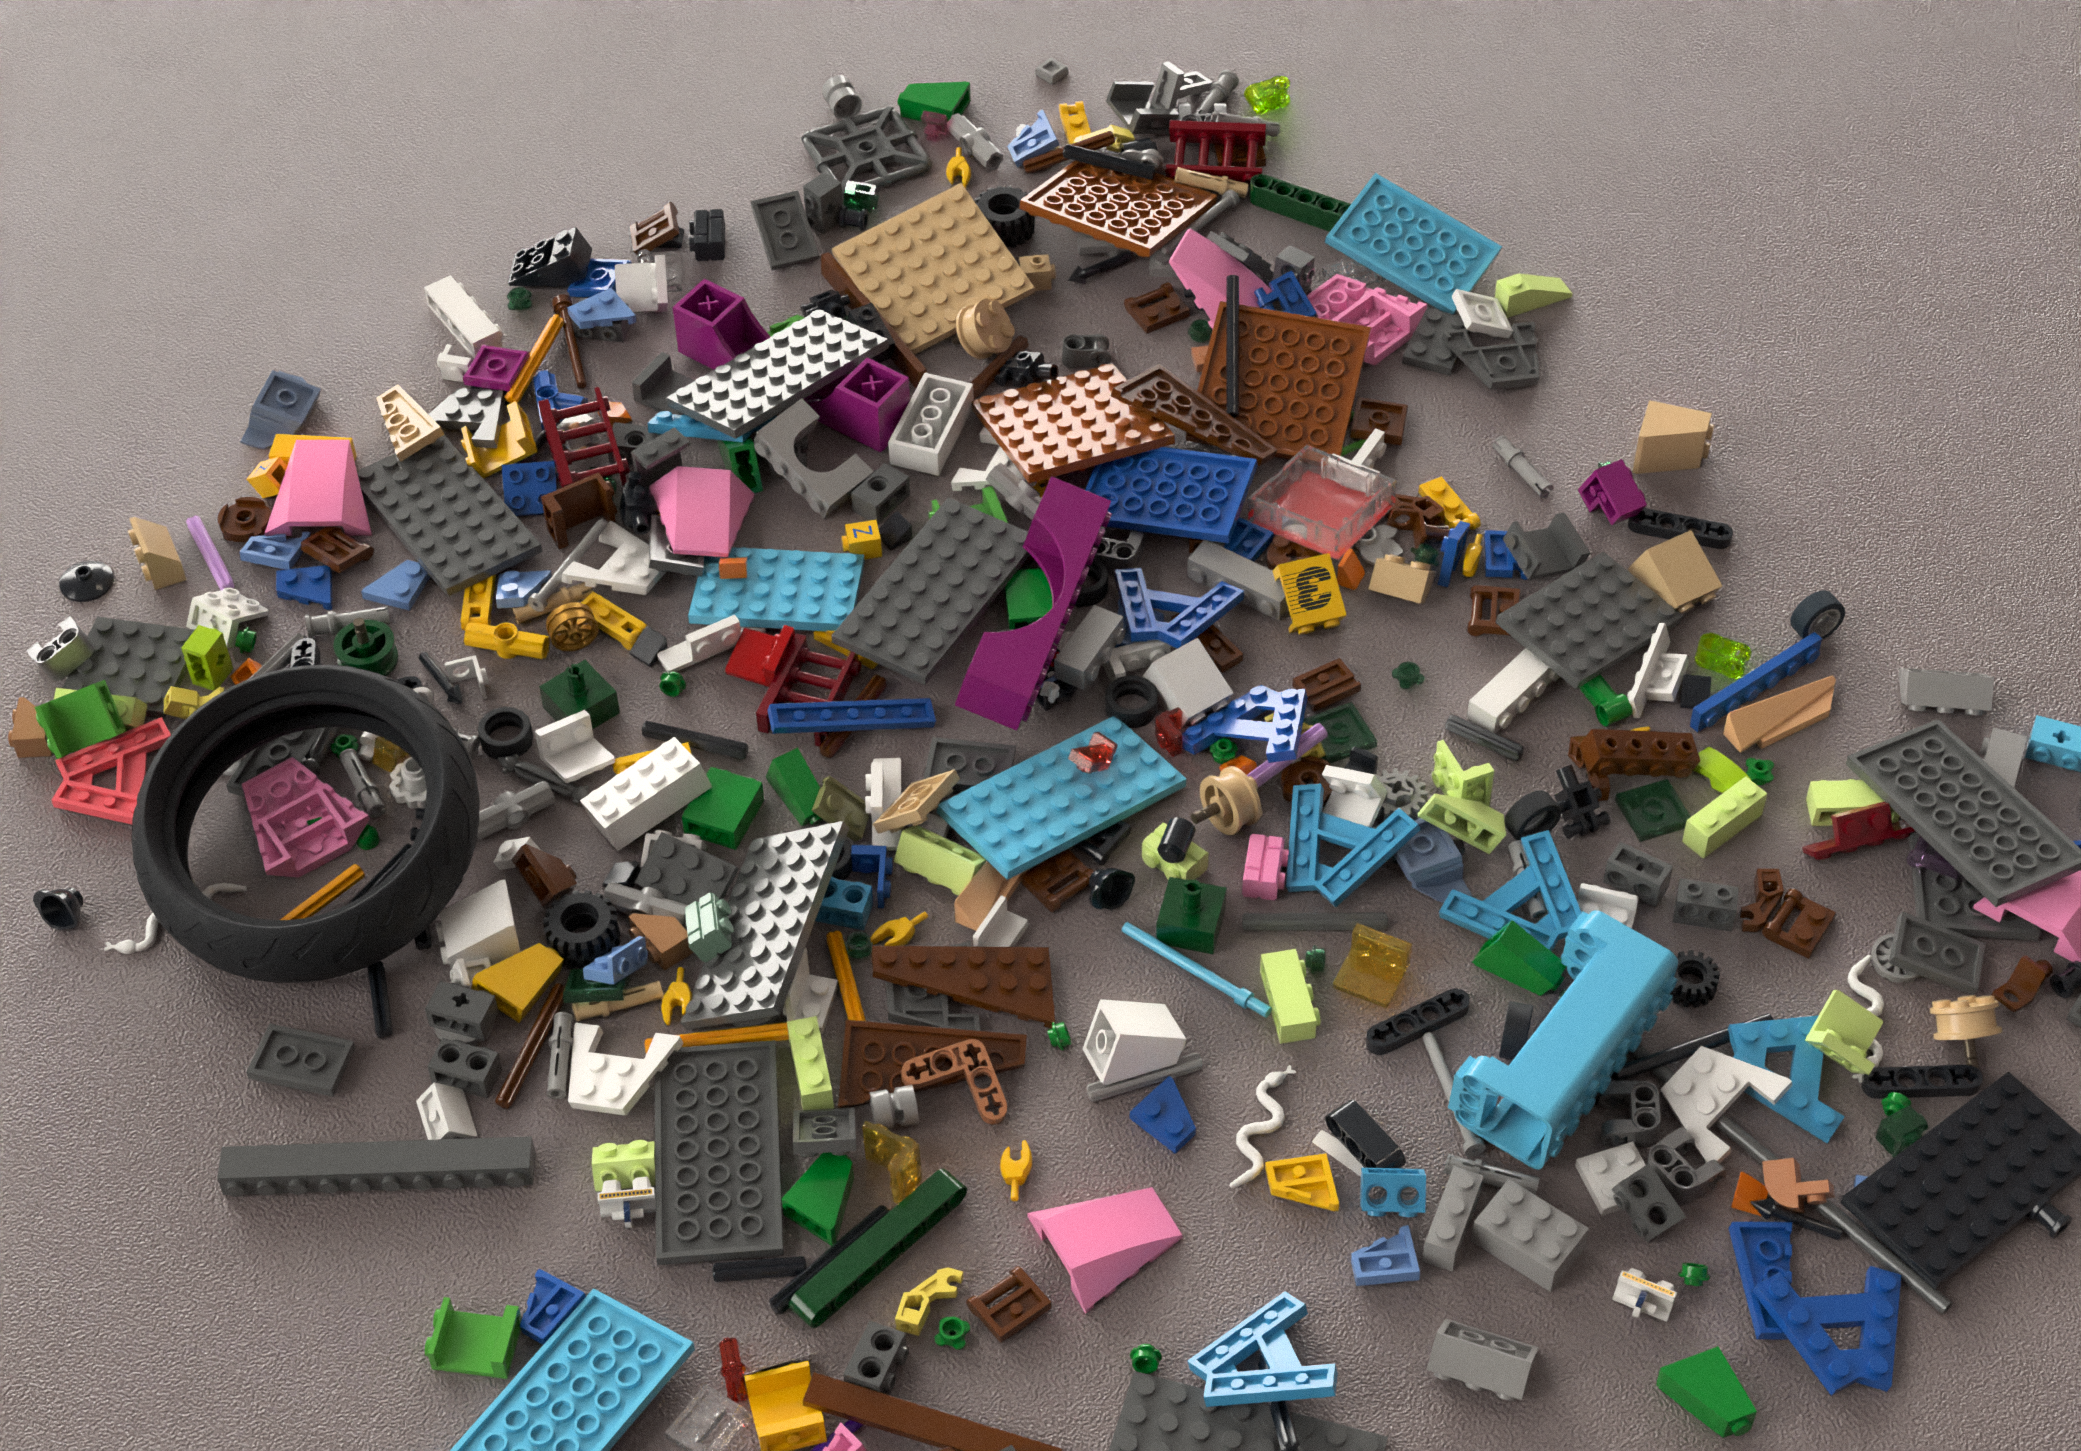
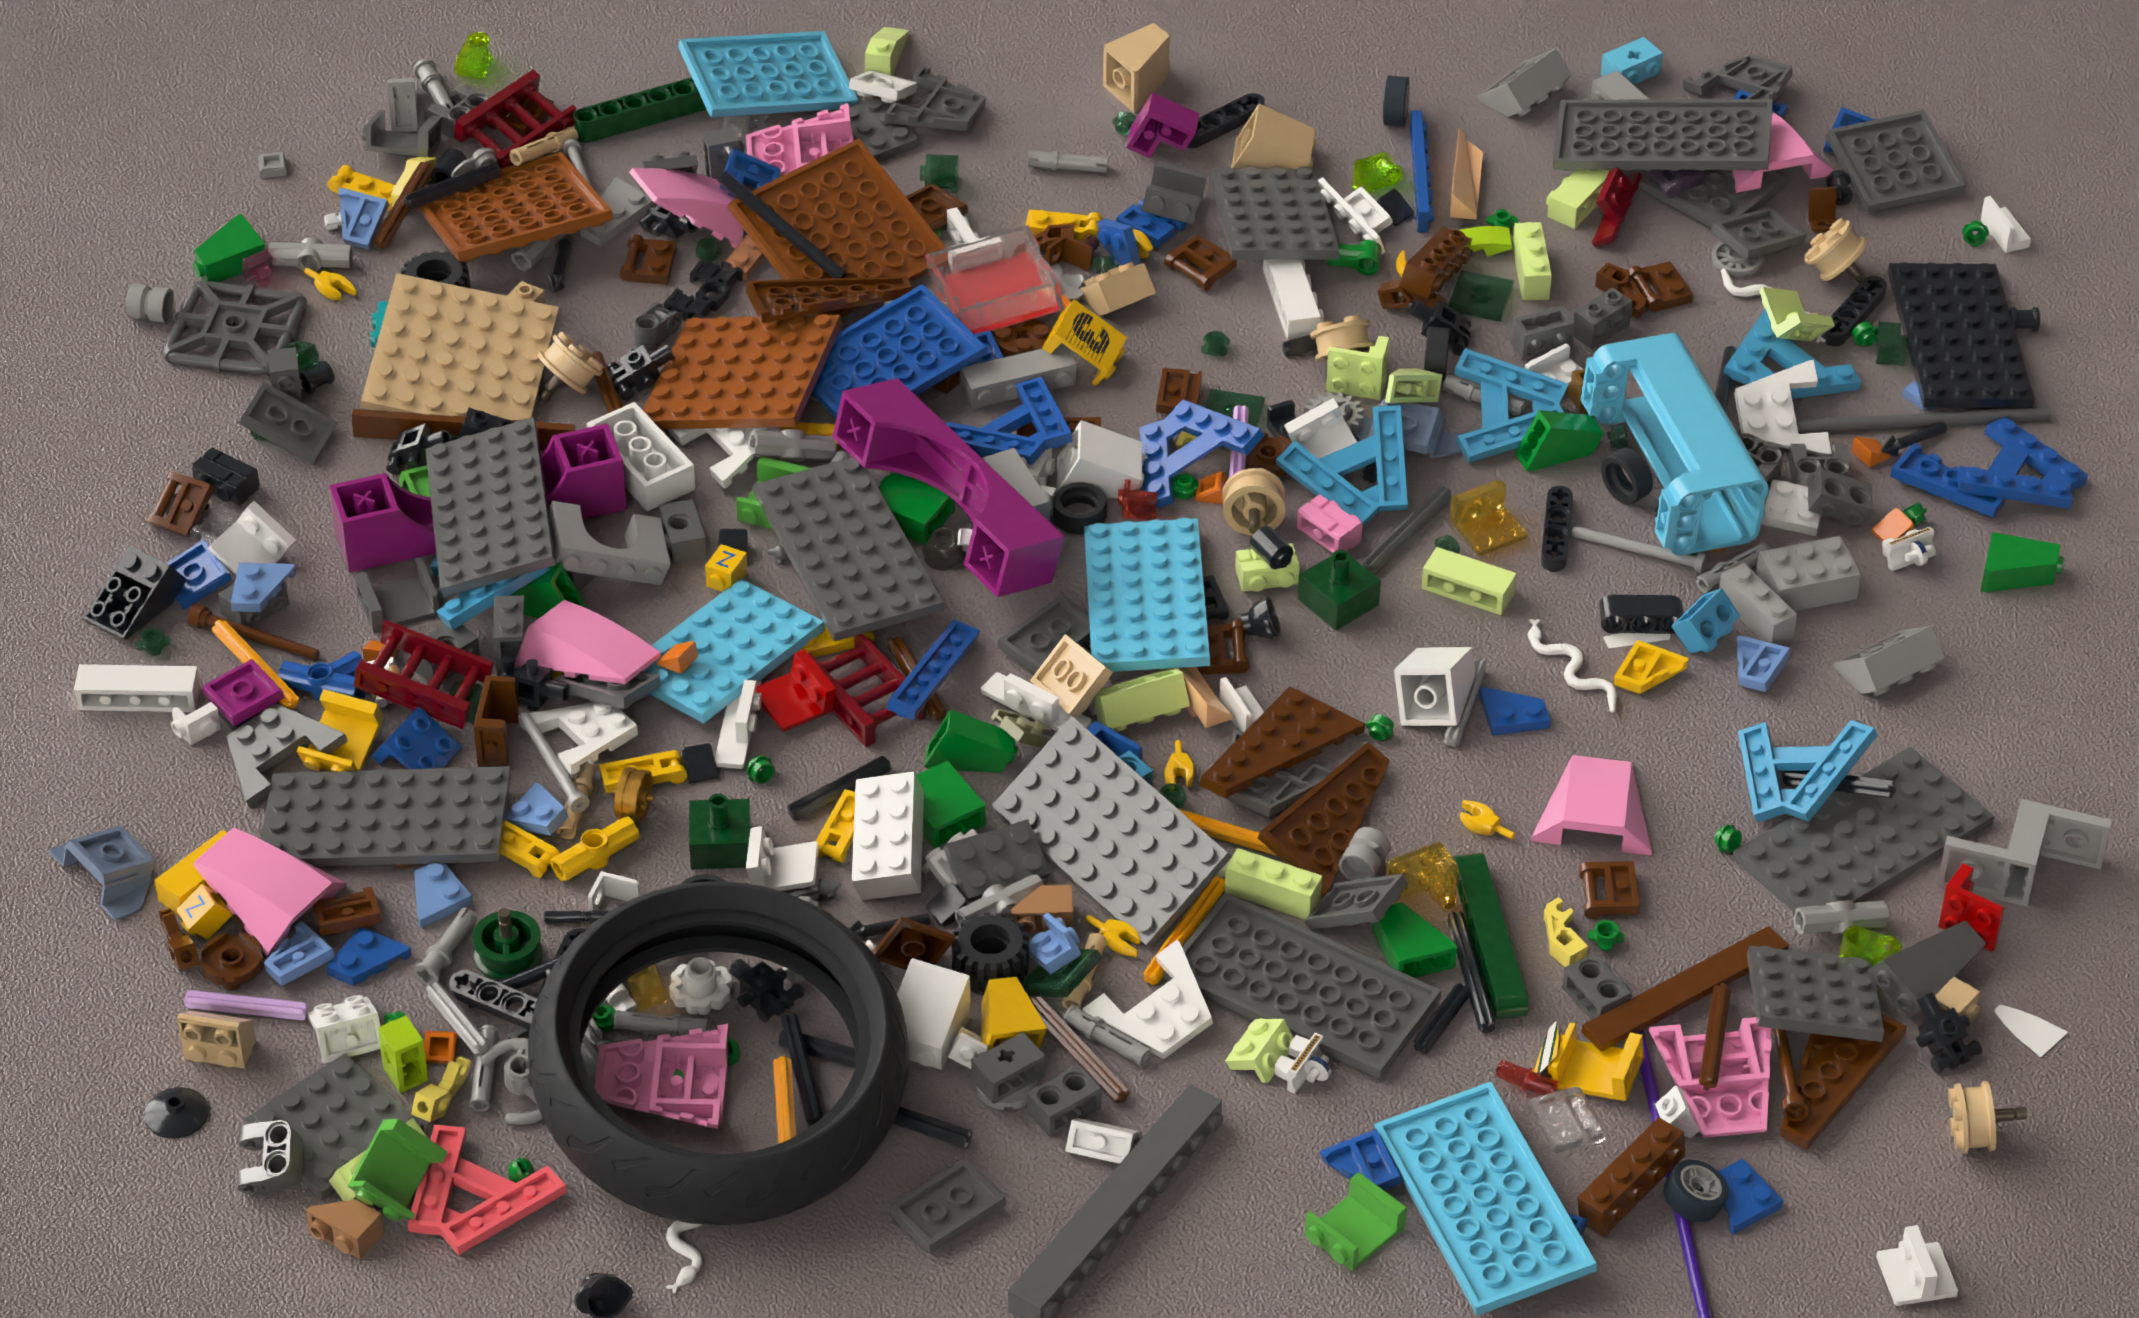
camera: 55 degrees left, 5 degrees down
tan wing [376,385,444,462] -> none
sand green brick [685,892,734,962] -> none
nougat beam [901,1039,1007,1125] -> none
clear red bracket [1068,732,1118,774] -> none
medium azure bar [1122,922,1272,1018] -> none
light grey pin [1210,111,1280,137] -> none
nougat brick [1762,1158,1835,1214] -> none
none -> reddish brown piece [158,908,200,971]
none -> black piece [664,258,743,321]
none -> black piece [849,913,931,941]
none -> clear green brick [920,154,958,193]
none -> tan wheel [1310,315,1375,362]
none -> slope [1871,508,1914,542]

